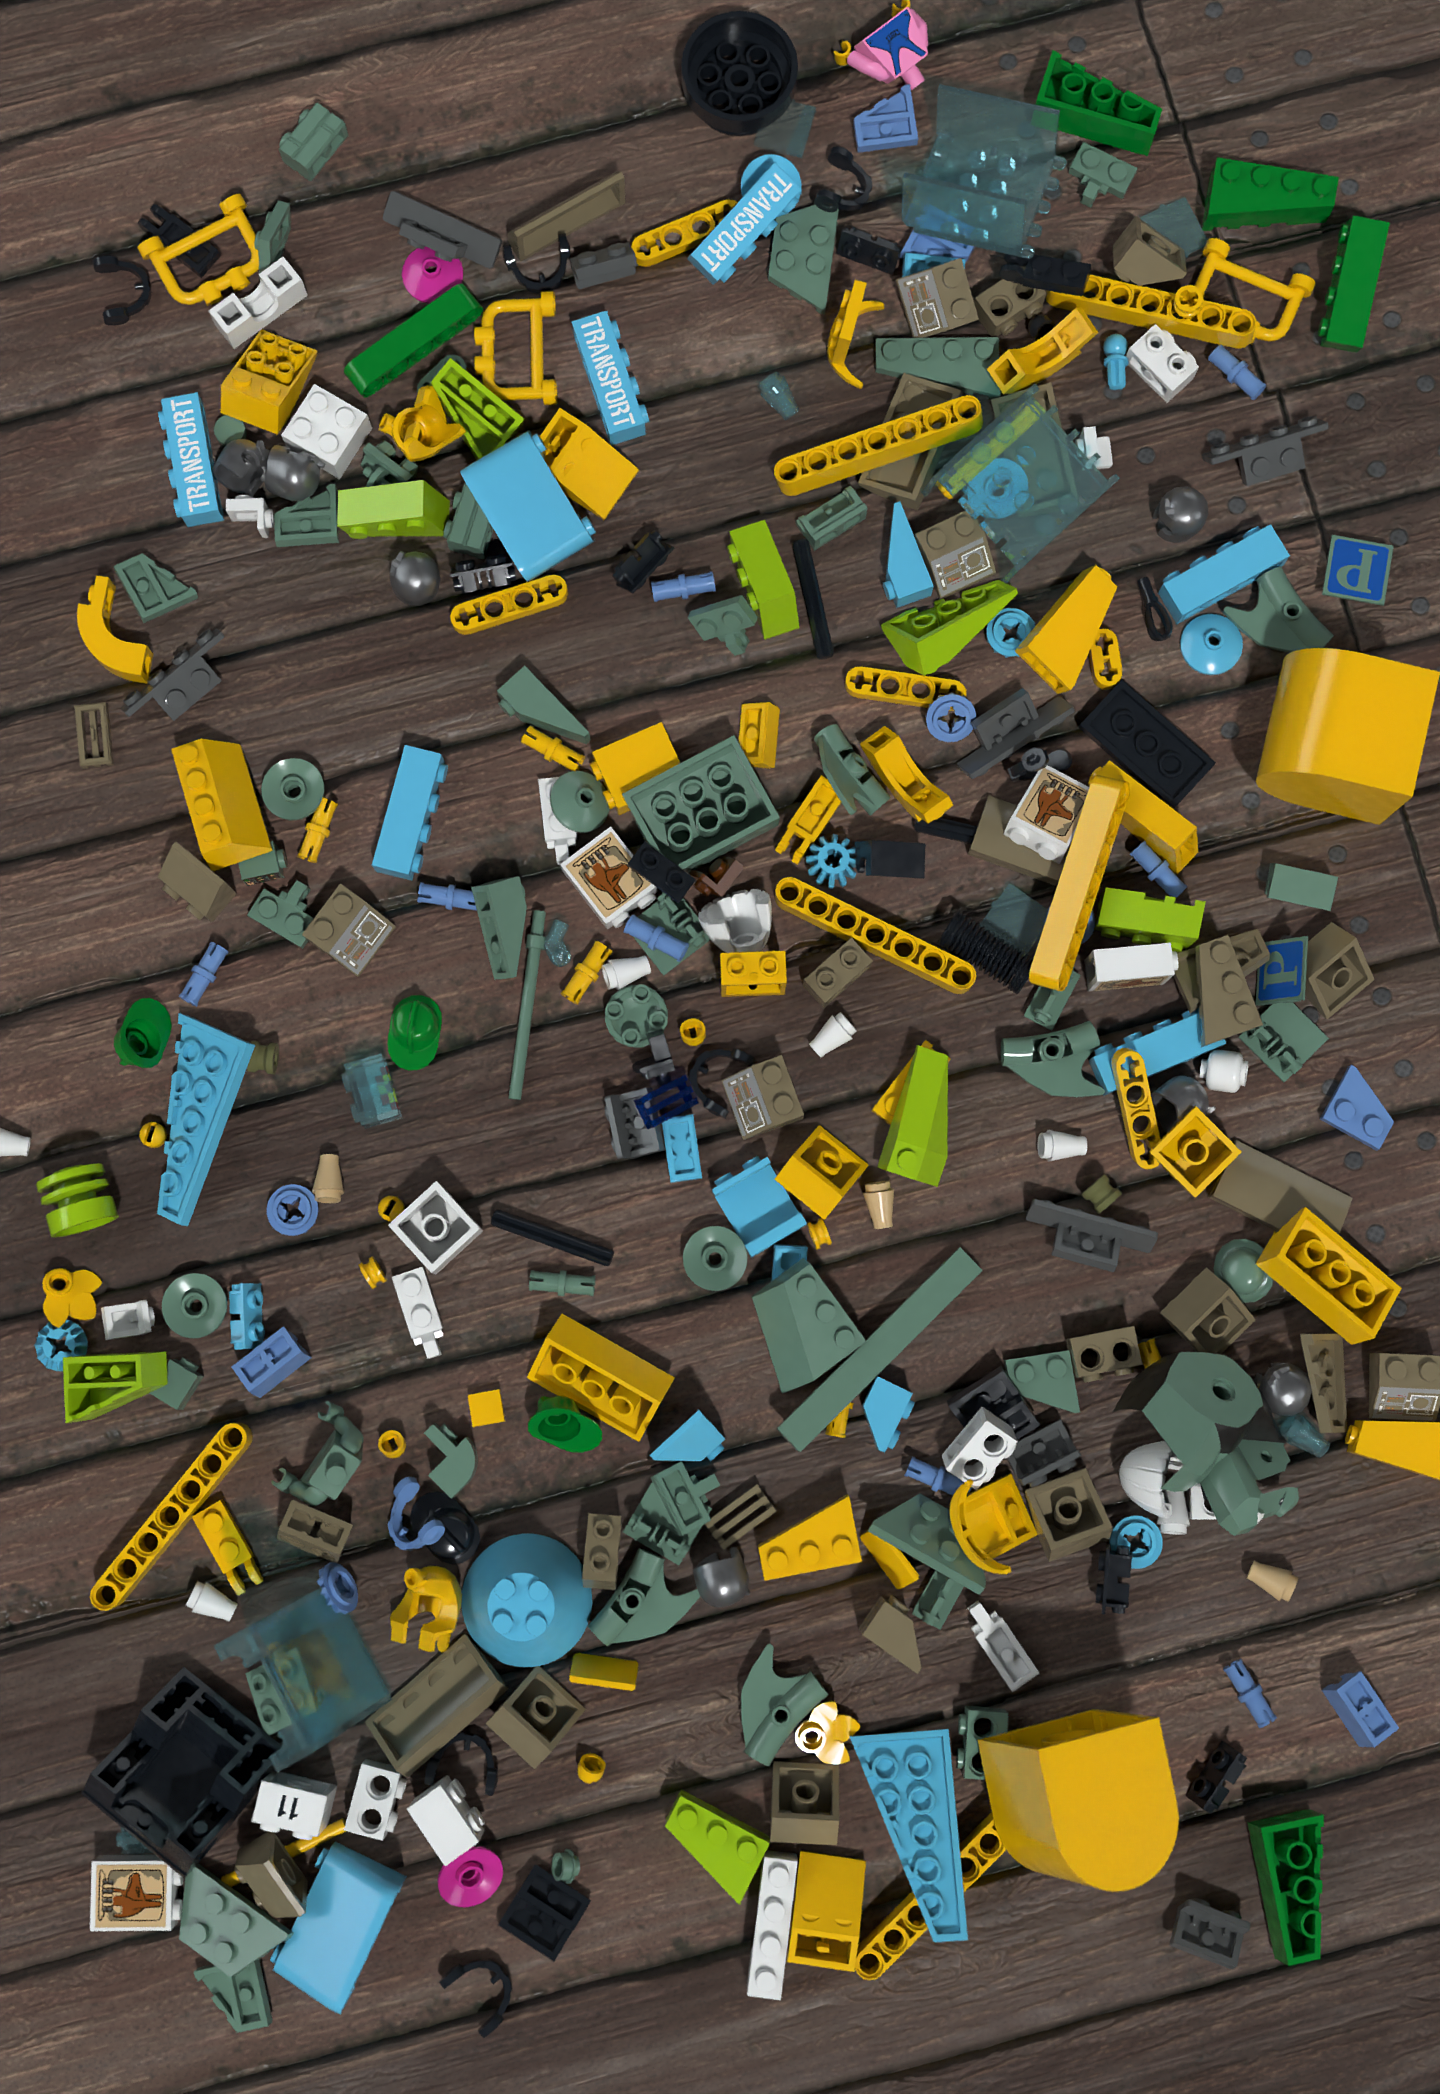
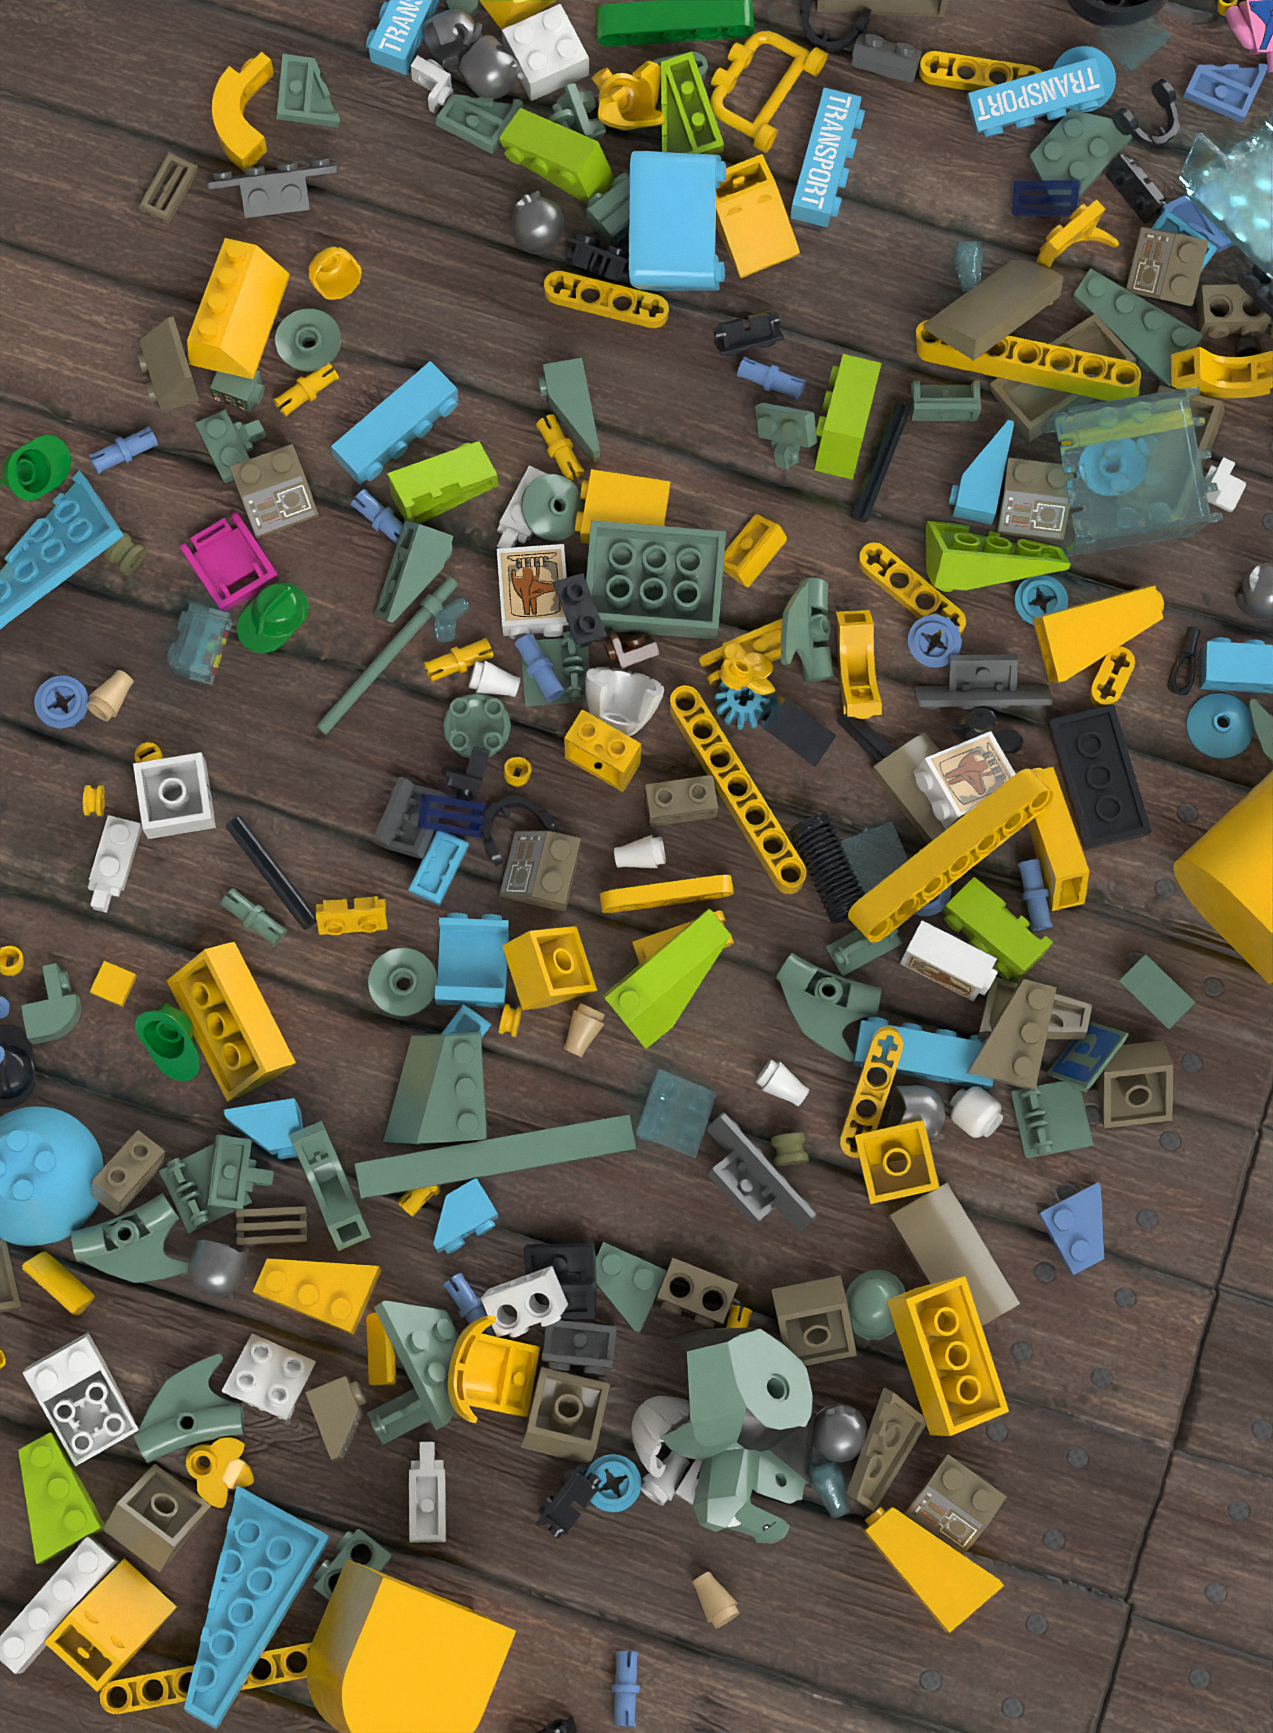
camera: 30 degrees right, 5 degrees down
none -> white slope [23,1333,139,1466]
none -> dark pink container [179,512,279,614]
none -> white hinge [222,1333,316,1420]
none -> sand green arch [289,1121,371,1251]
none -> yellow hair [309,246,362,300]
none -> yellow hinge [316,896,388,935]
none -> lime wedge [387,441,498,524]
none -> yellow beam [600,875,734,913]
none -> clear light blue hinge [635,1068,717,1158]
none -> yellow plate [720,643,775,695]
none -> dark tan slope [924,260,1063,361]
none -> clear blue tile [1012,180,1081,216]

